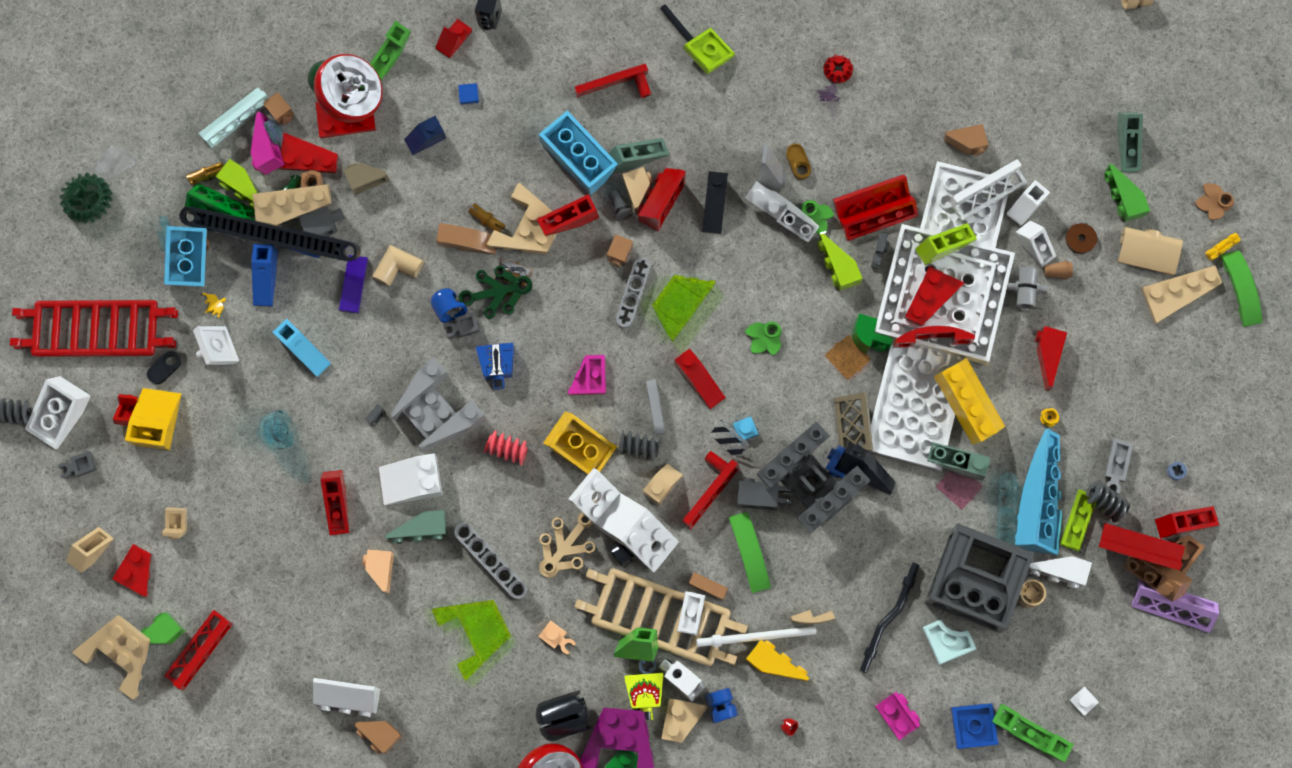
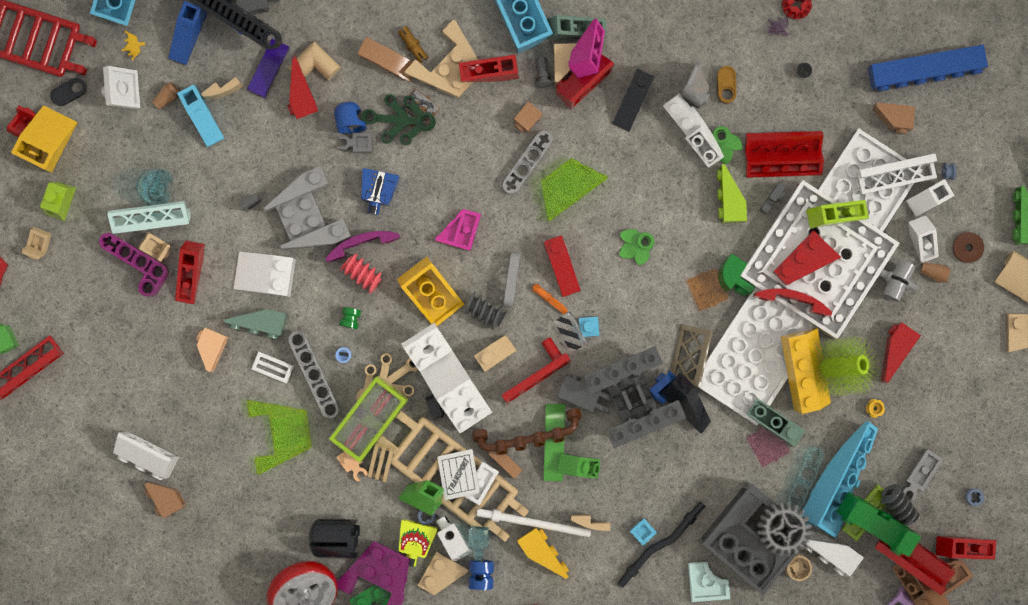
camera: 15 degrees right, 10 degrees up
none -> lime torso [40,181,77,221]
none -> magenta beam [99,233,169,297]
none -> light aqua fence [107,201,191,234]
none -> tan bracket [138,232,171,262]
none -> medium nougat cone [152,82,180,109]
none -> tan slope [201,77,243,100]
none -> white tile [251,351,294,384]
none -> red slope [287,55,318,119]
none -> magenta slope [326,231,401,263]
none -> clear brick [329,376,409,463]
none -> light blue hinge [335,347,352,363]
none -> green wheel [339,307,362,329]
none -> tan tile [368,442,395,482]
none -> white sticker [437,449,480,500]
none -> clear light blue plate [469,526,489,561]
none -> reddish brown bar [472,408,582,455]
none -> orange piece [532,284,568,315]
none -> bright green slope [557,453,600,478]
none -> dark pink slope [568,18,605,78]
none -> medium azure plate [629,518,657,545]
none -> light grey gear [757,502,811,556]
none -> black hinge [797,63,812,78]
none -> lime piece [810,336,879,397]
none -> green brick [836,492,921,557]
none -> blue brick [868,44,988,92]
none -> sand blue bush [942,163,956,180]

